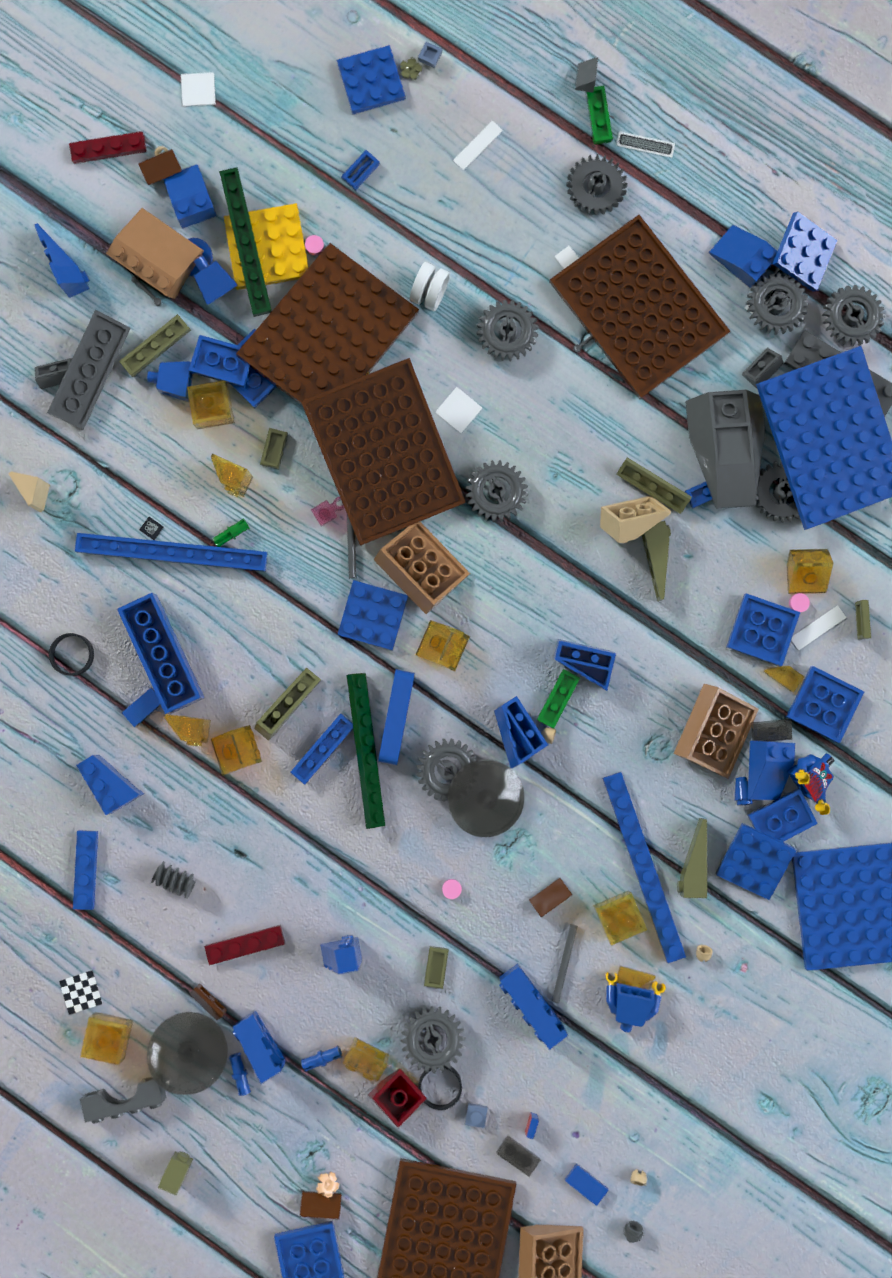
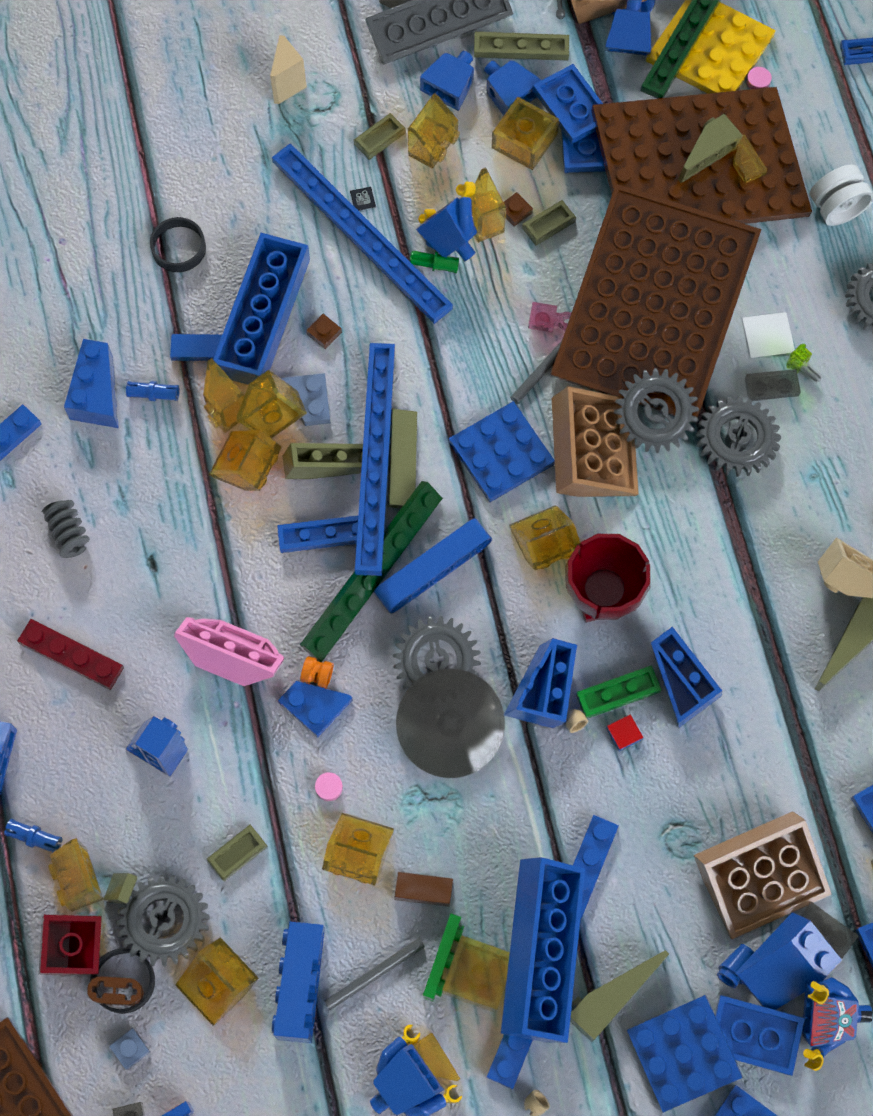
camera: 45 degrees right, 15 degrees down
none -> reddish brown beam [87,976,144,1006]
none -> olive tile [103,873,137,903]
none -> blue pin [126,381,180,401]
none -> bright pink wedge [174,617,284,686]
none -> clear yellow slope [175,937,259,1026]
none -> clear yellow slope [236,370,307,442]
none -> sand blue wing [276,373,331,426]
none -> blue wing [278,681,353,737]
none -> orange wheel [300,656,334,689]
none -> reddish brown plate [306,314,342,349]
none -> clear yellow slope [322,813,394,886]
none -> olive tile [354,113,406,160]
none -> blue plate [355,343,395,576]
none -> olive tile [388,409,417,509]
none -> clear yellow slope [408,93,460,169]
none -> blue torso [416,181,477,262]
none -> blue torso [420,51,474,111]
none -> green plate [423,913,465,1002]
none -> reddish brown plate [498,192,533,227]
none -> blue brick [501,857,585,1043]
none -> dark red plate [565,533,651,623]
none -> red tile [606,714,644,752]
none -> dark grey gear [614,368,699,453]
none -> olive slope [678,114,743,183]
none -> clear yellow tile [733,134,768,183]
none -> clear smoke plate [745,369,801,401]
none -> clear neon green piece [786,344,822,383]

